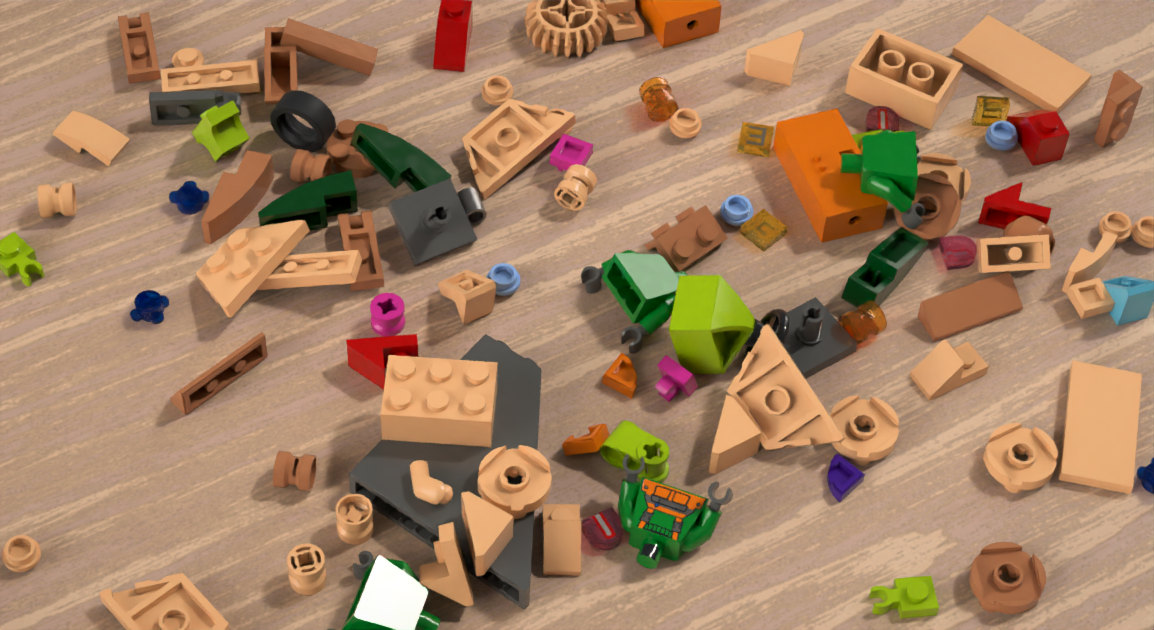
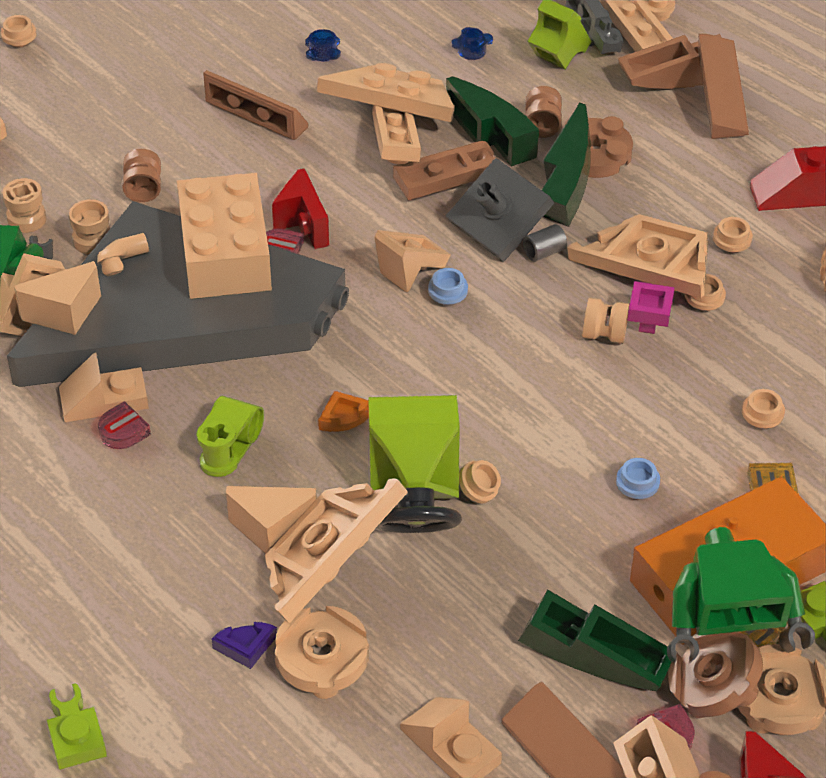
camera: 80 degrees right, 5 degrees down
nougat slope [201,150,274,244] -> none
black tyre [270,90,336,152] -> none
dark pink wheel [370,293,405,336] -> none
light nougat plate [478,445,552,519] -> none
orange tile [562,423,609,456] -> none
green torso [581,250,688,354] -> none
torso [618,454,733,569] -> none
clear orange wheel [639,77,678,122] -> none
nougat bracket [645,205,728,272] -> none
dark pink tile [655,355,698,402] -> none
clear yellow tile [740,209,788,252] -> none
dark grey tile [775,297,858,379] -> none
clear orange wheel [838,300,887,345] -> none

